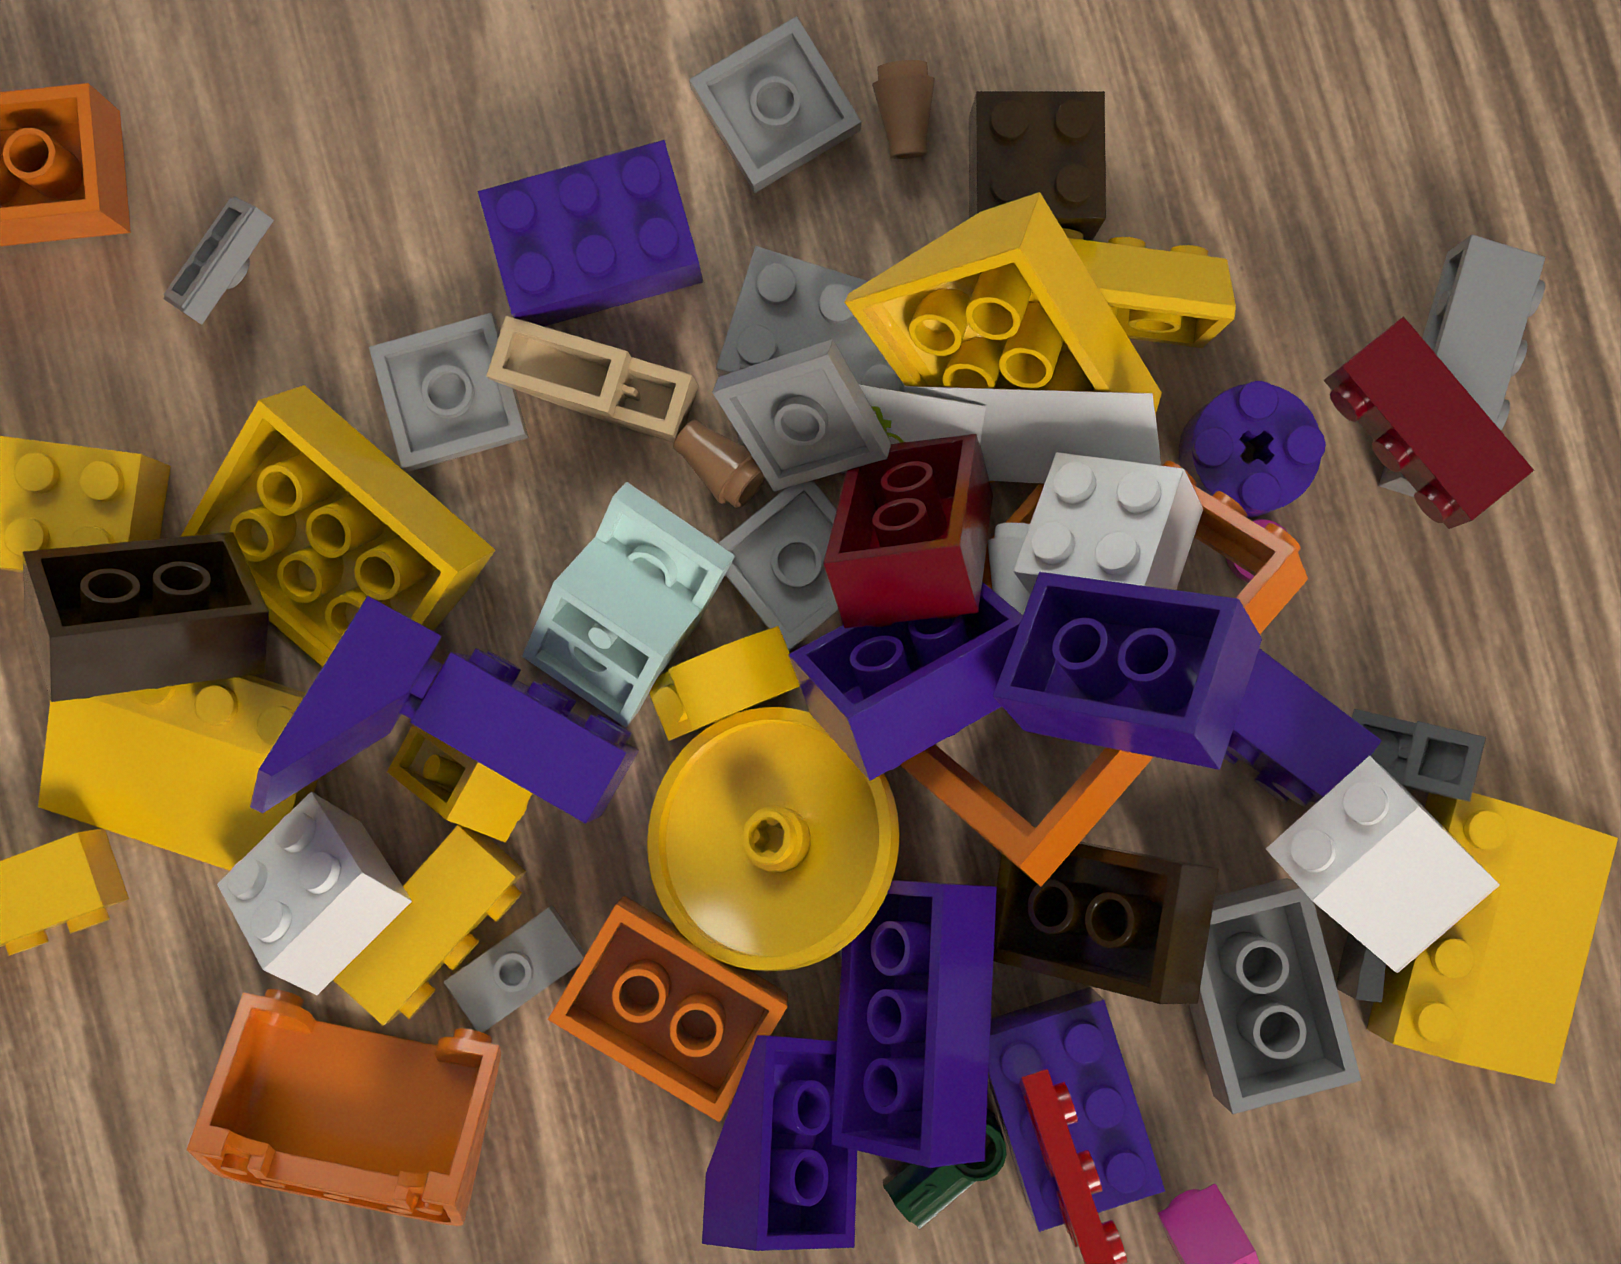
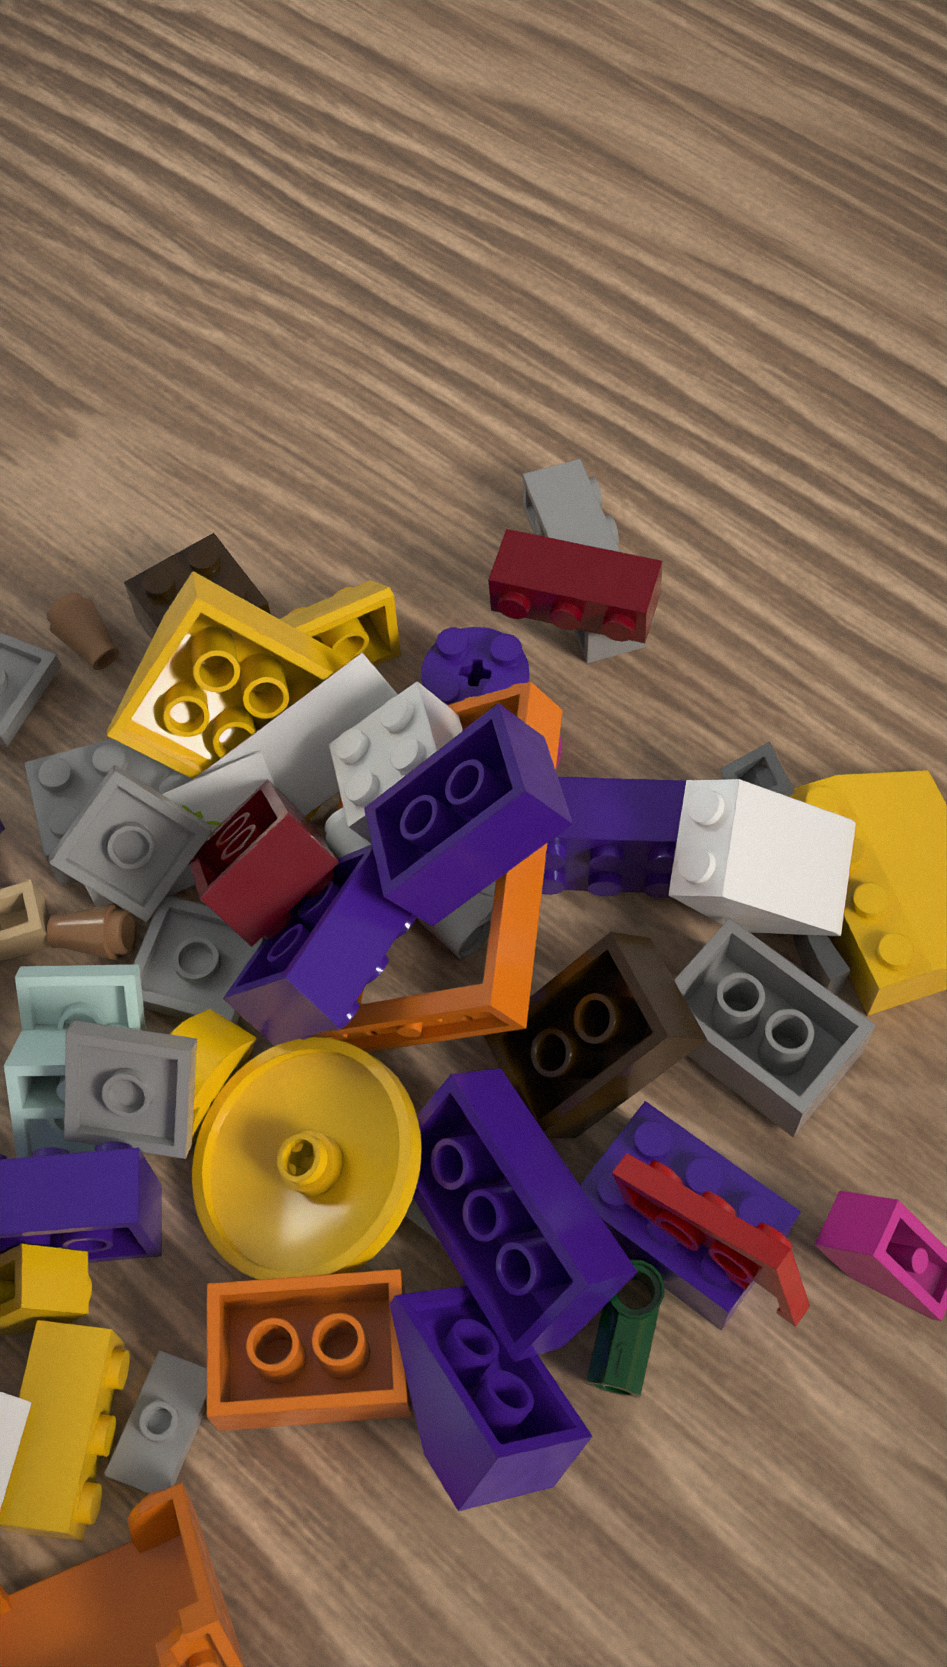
camera: 25 degrees left, 25 degrees down
none -> light grey plate [64,1020,197,1159]

